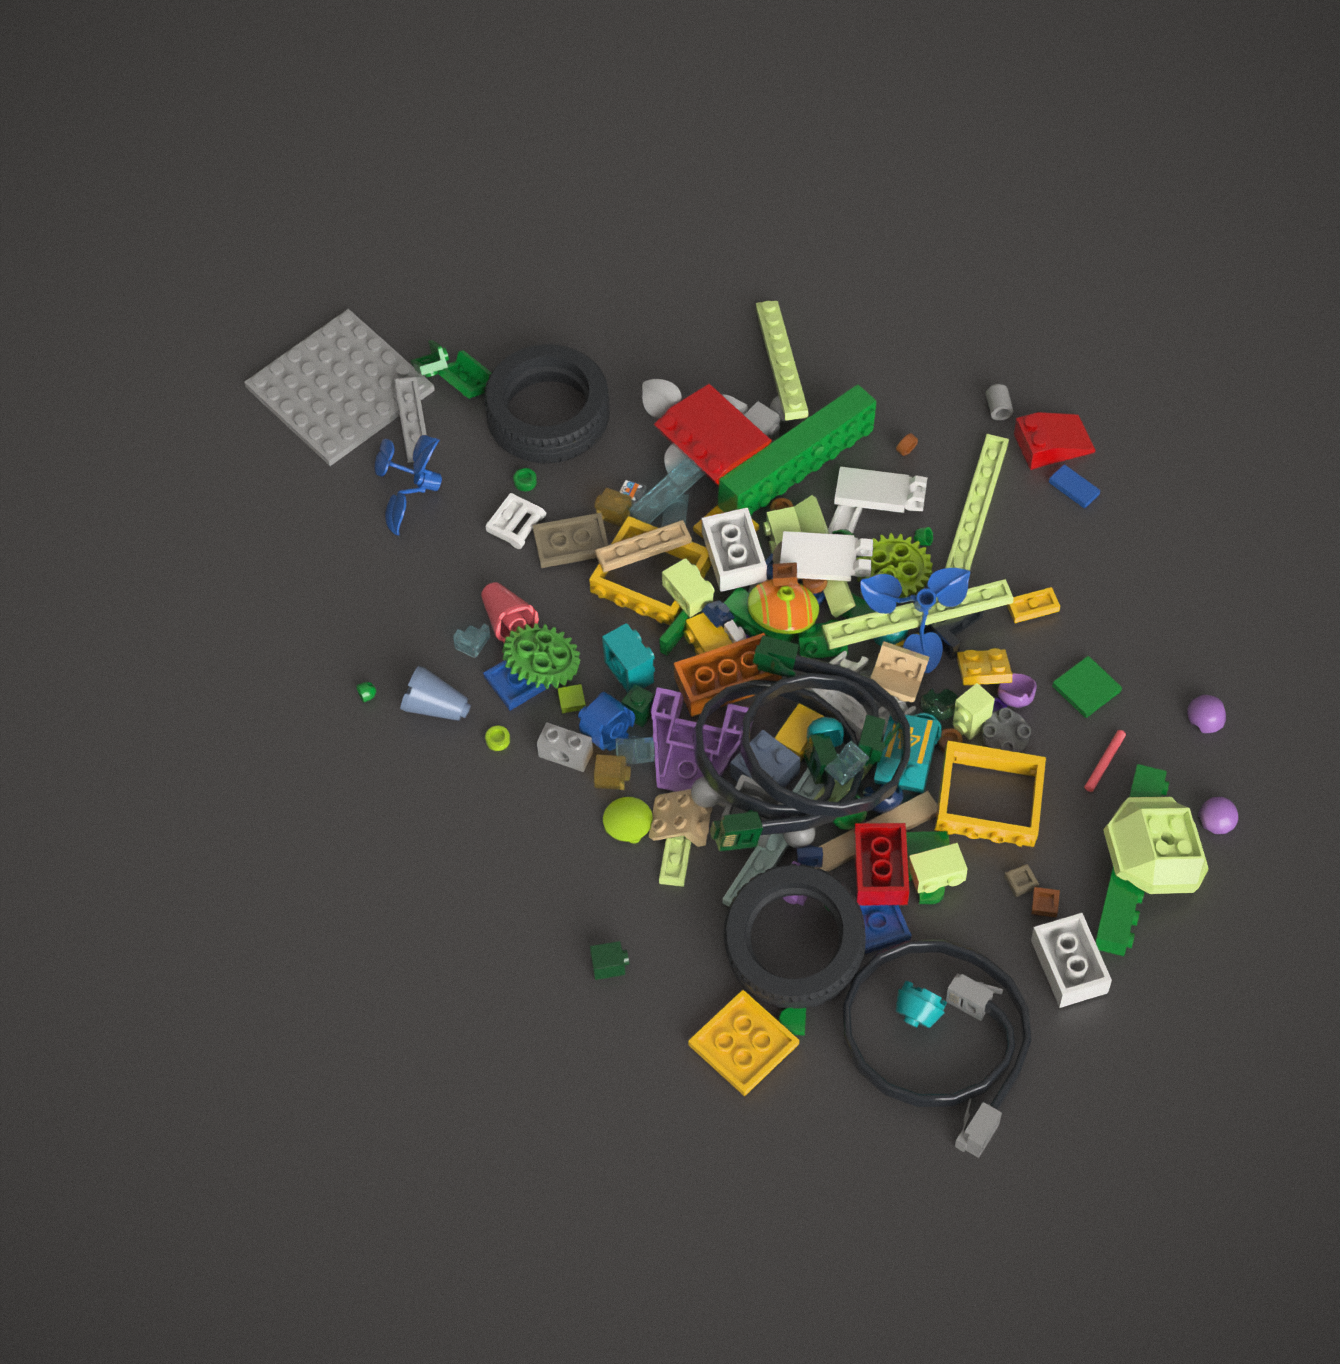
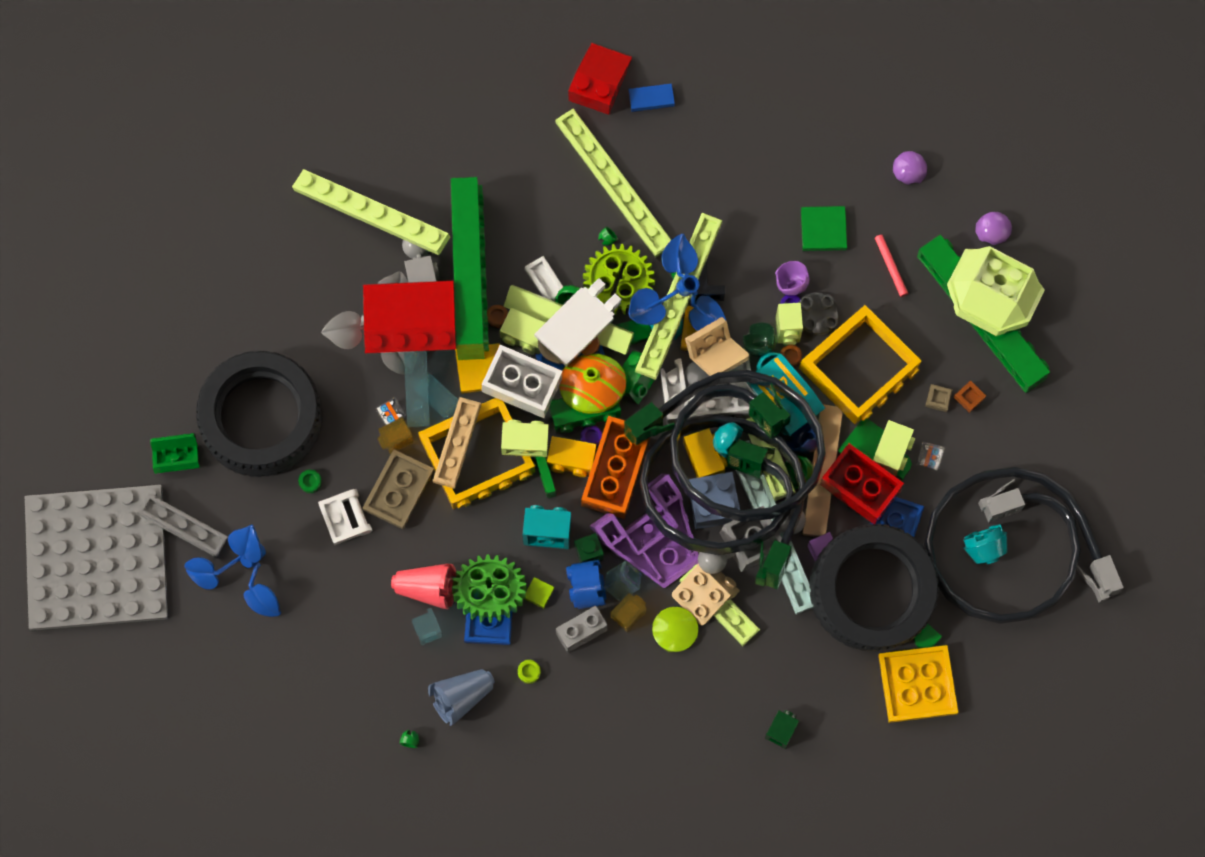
camera: 55 degrees left, 15 degrees up
green bracket [410,340,449,377] -> none
dark blue plate [701,600,735,628] -> none
white plate [724,620,746,643] -> none
dark orange plate [773,562,798,586] -> none
dark blue plate [796,845,823,868] -> none
clear light blue panel [825,741,869,786] -> none
white tile [834,467,927,513] -> none
dark orange tile [896,433,918,456] -> none
yellow plate [957,648,1012,685] -> none
light grey brick [985,384,1014,420] -> none
yellow plate [1007,587,1060,623] -> none
white brick [1031,913,1112,1008] -> none
none -> clear tile [916,441,945,470]

